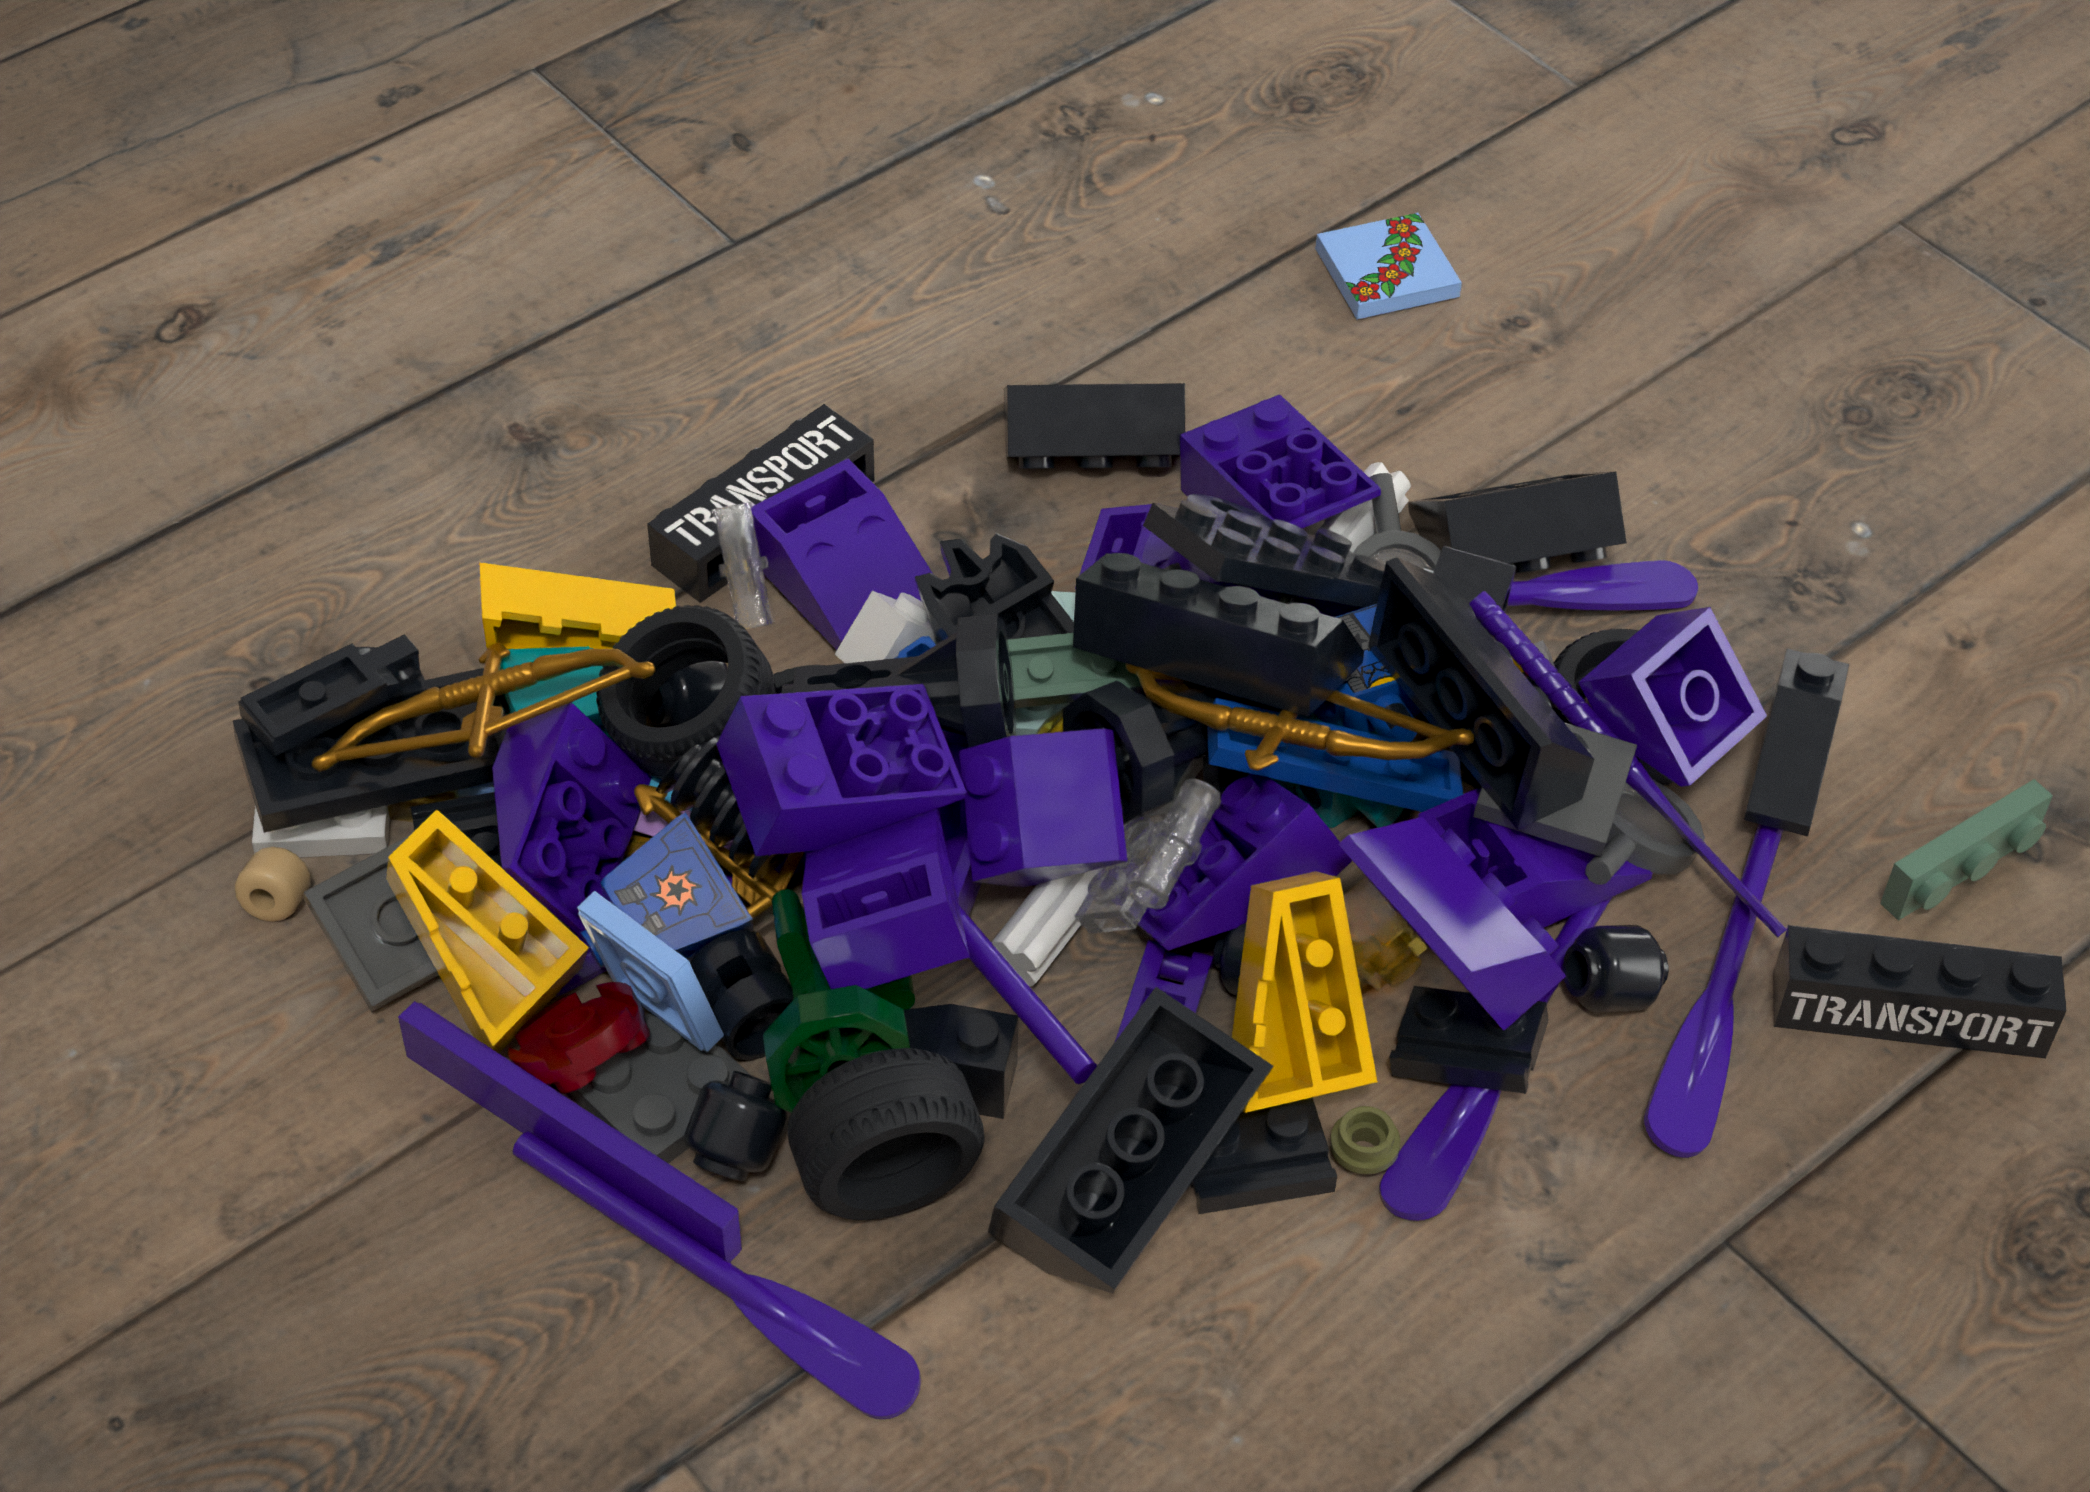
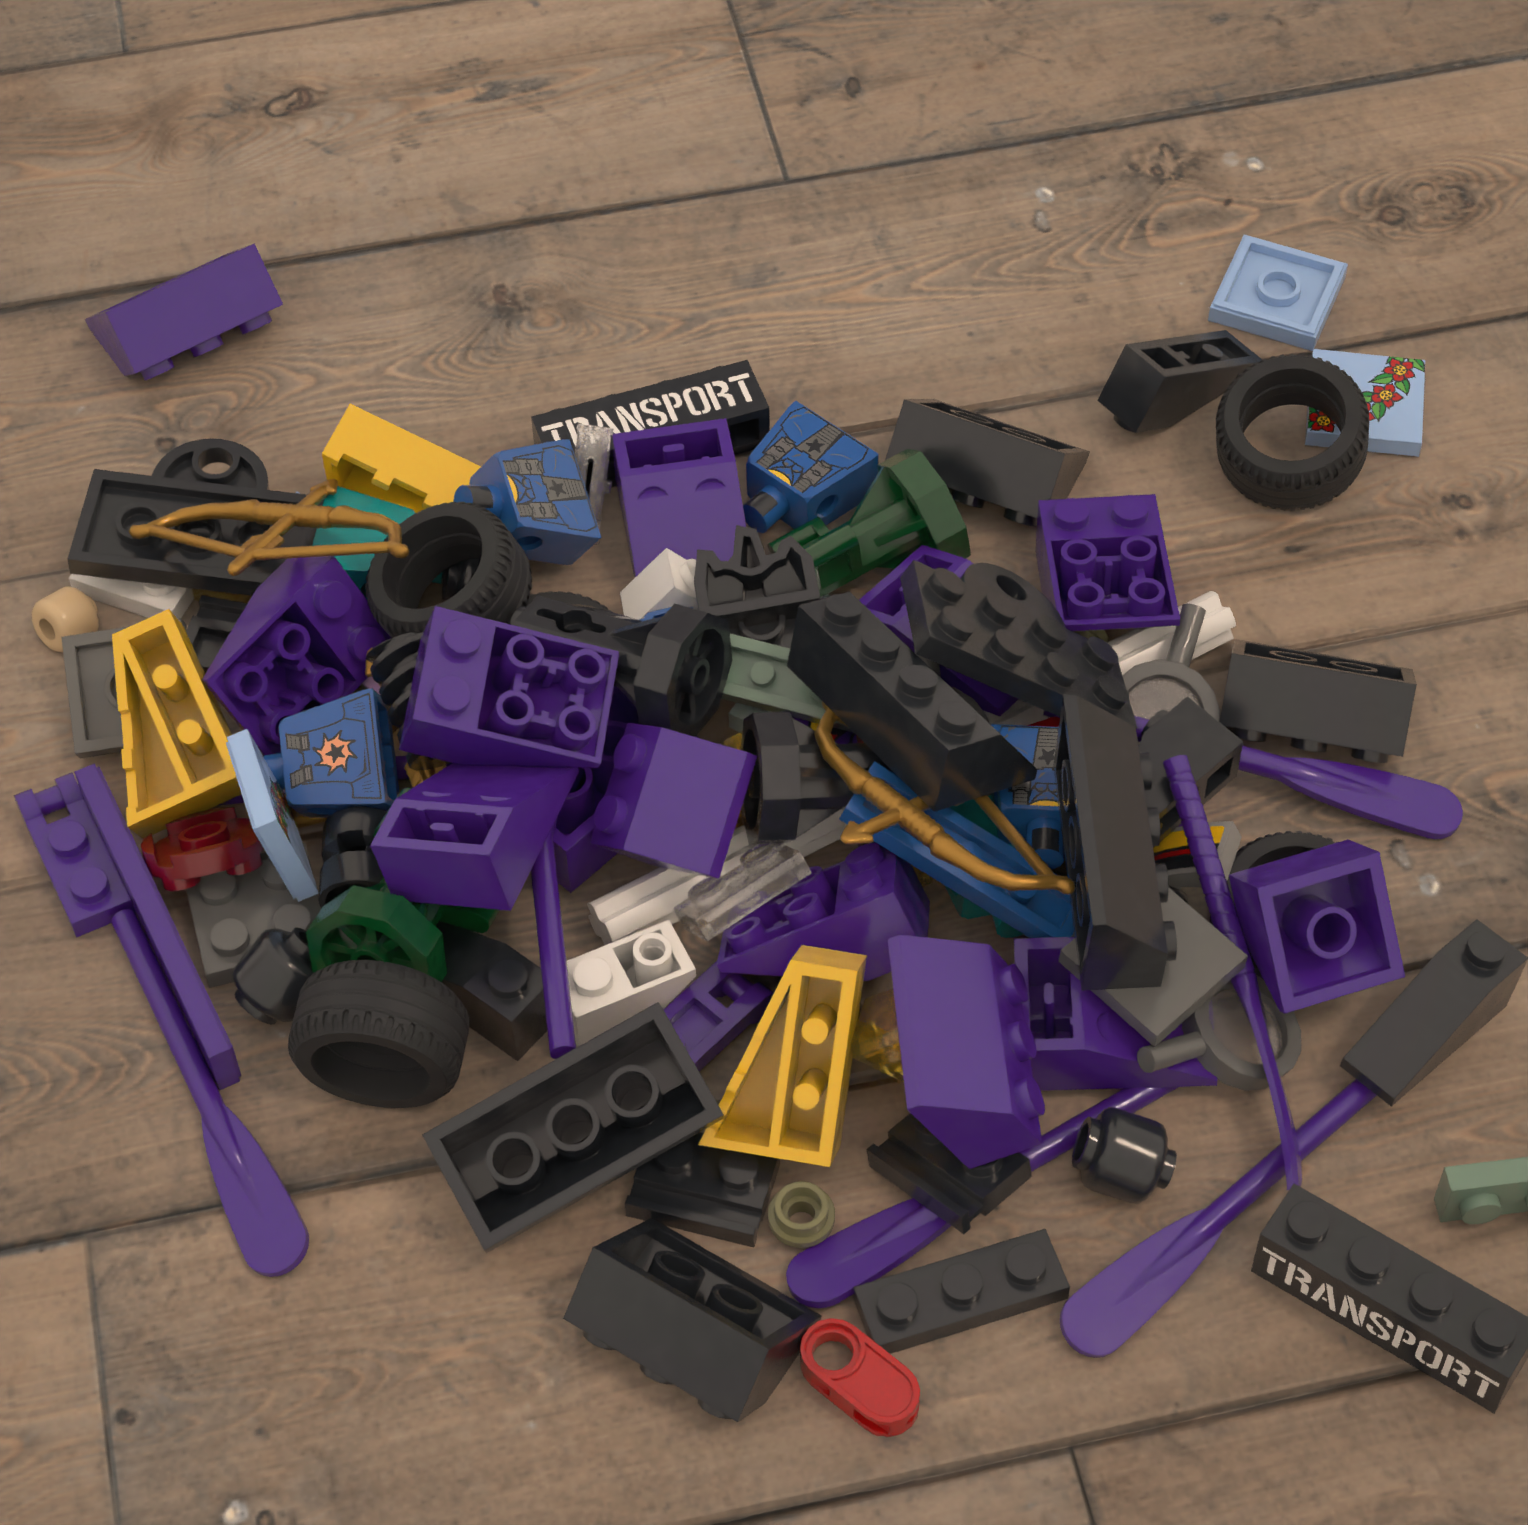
camera: 30 degrees right, 5 degrees up
black hinge [238,634,421,757] -> none
clear pin [1127,779,1222,909] -> none
none -> dark purple plate [14,772,135,938]
none -> dark purple slope [85,243,283,380]
none -> torso [453,439,601,565]
none -> black slope [563,1218,822,1422]
none -> white slope [567,920,696,1048]
none -> torso [743,401,879,533]
none -> dark green piece [767,449,971,598]
none -> red piece [800,1318,920,1437]
none -> black plate [853,1229,1070,1354]
none -> black slope [1097,330,1262,433]
none -> light blue tile [1208,234,1348,351]
none -> black tyre [1216,354,1369,511]

